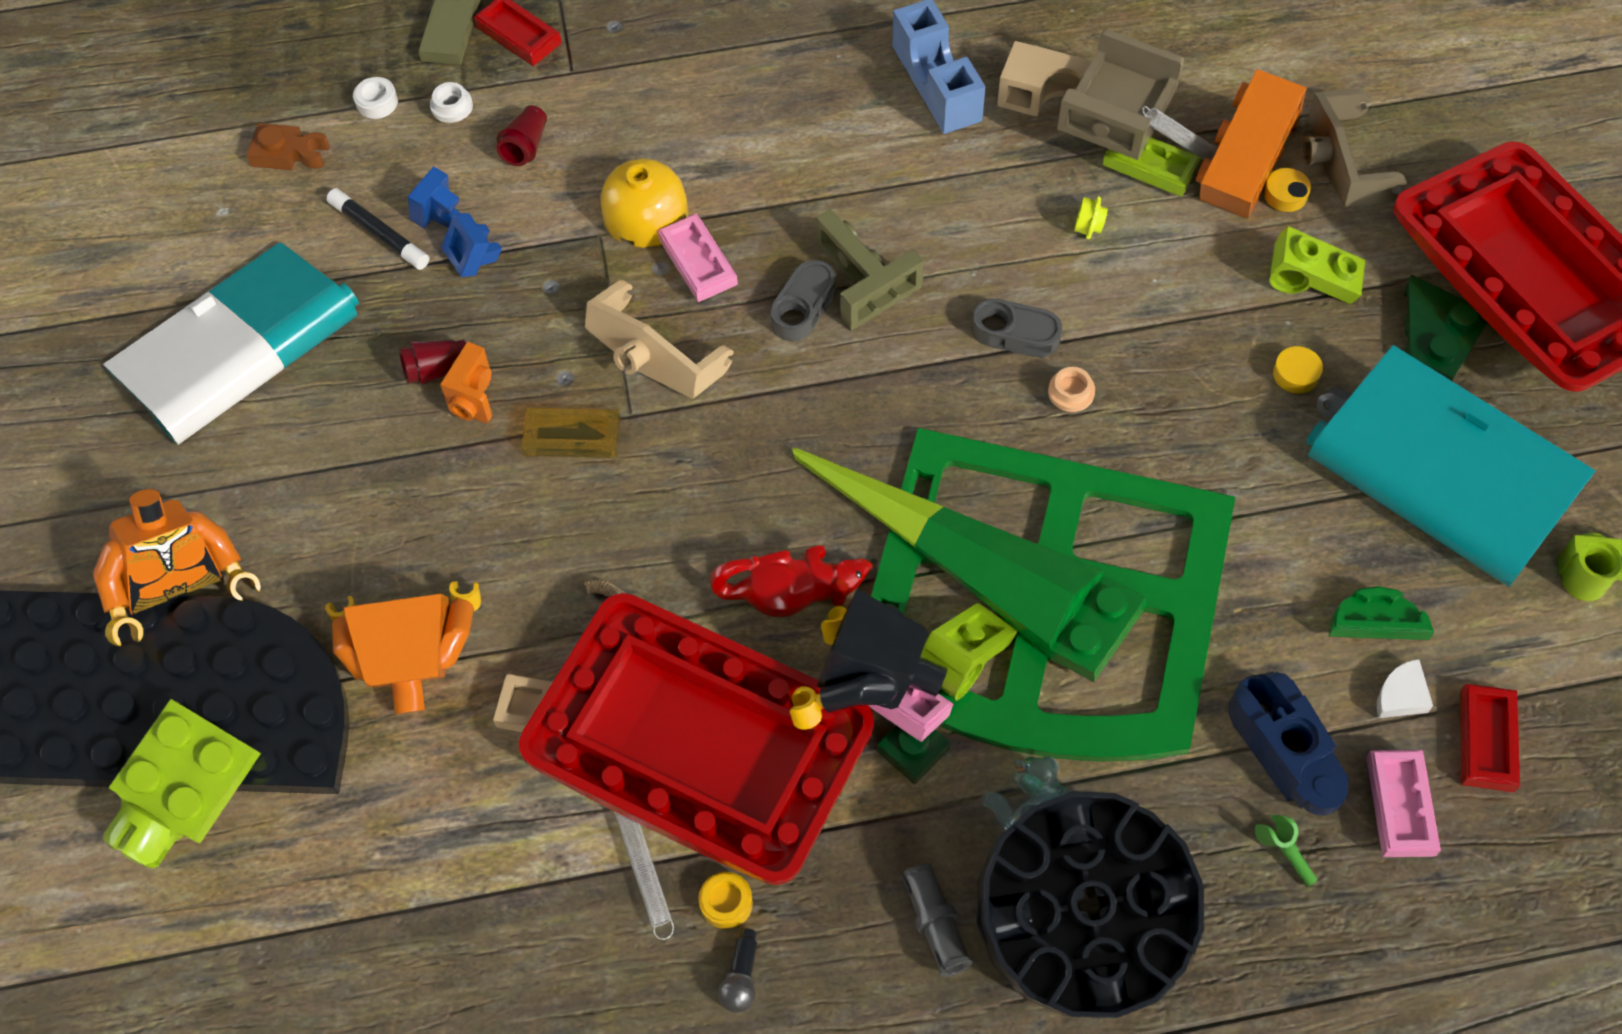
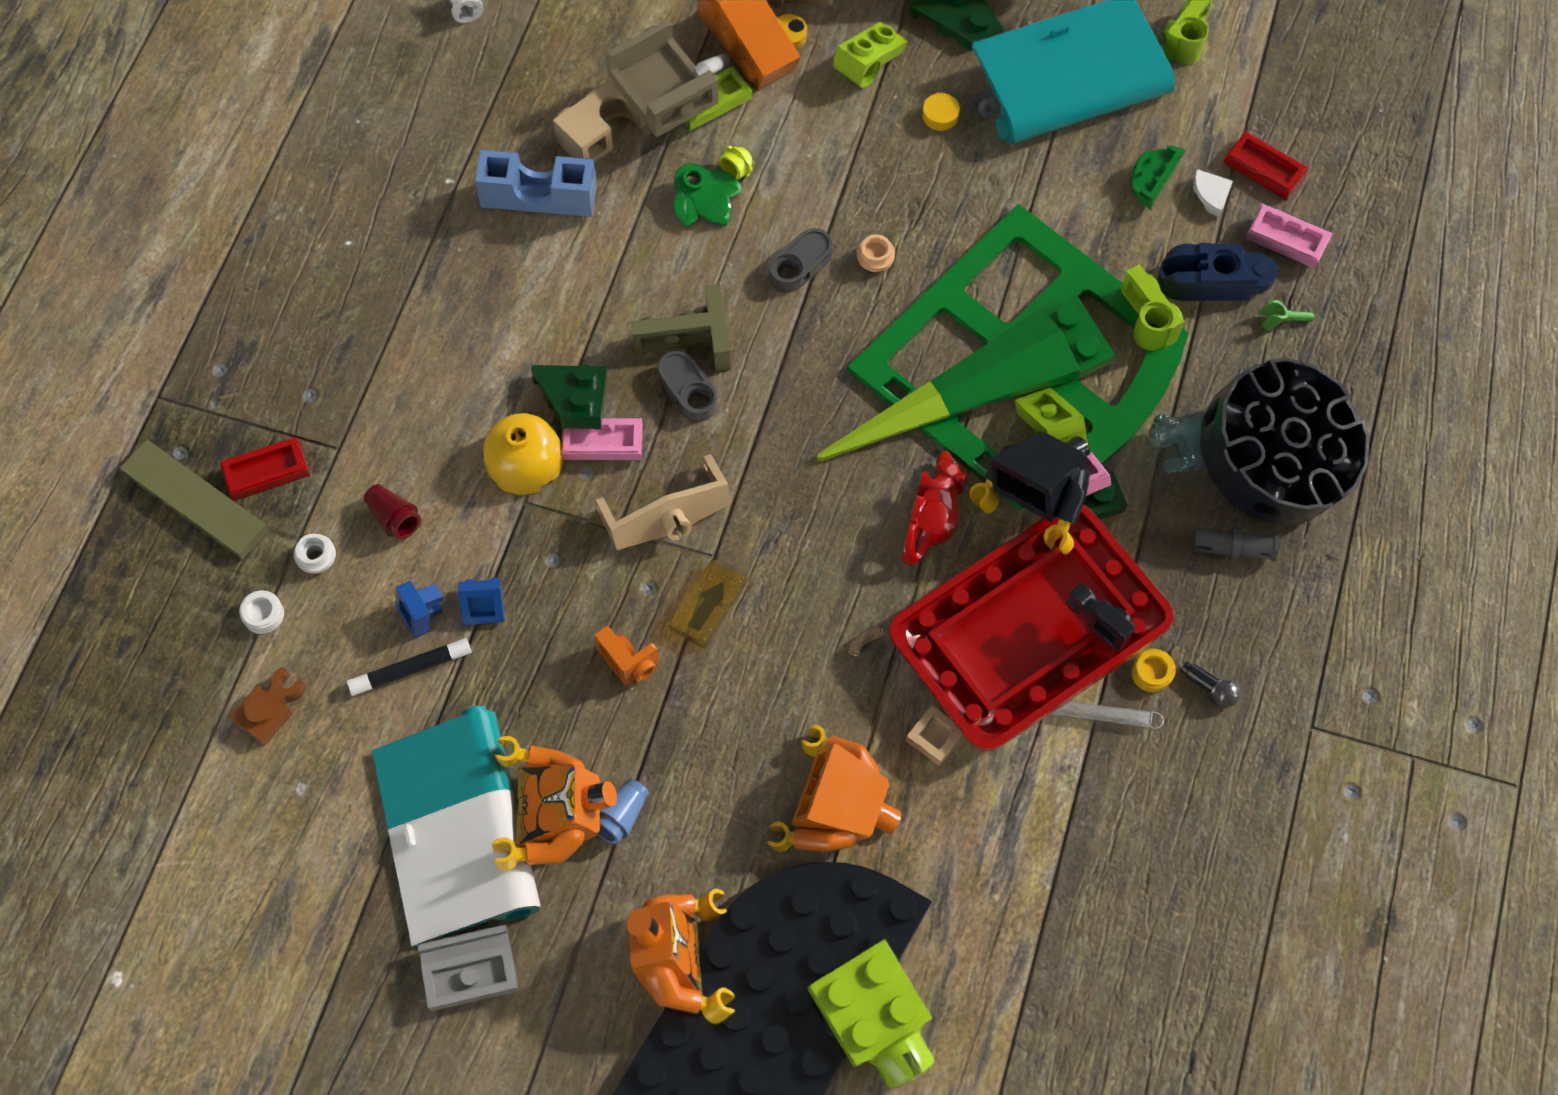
camera: 65 degrees left, 5 degrees up
dark red cone [399,339,466,386] -> none
none -> light grey plate [418,924,519,1012]
none -> orange torso [492,736,617,872]
none -> dark green wing [531,365,608,429]
none -> medium blue cone [597,779,649,844]
none -> green plate [673,163,743,227]
none -> black plate [1065,582,1136,653]
none -> lime plate [1120,264,1185,351]

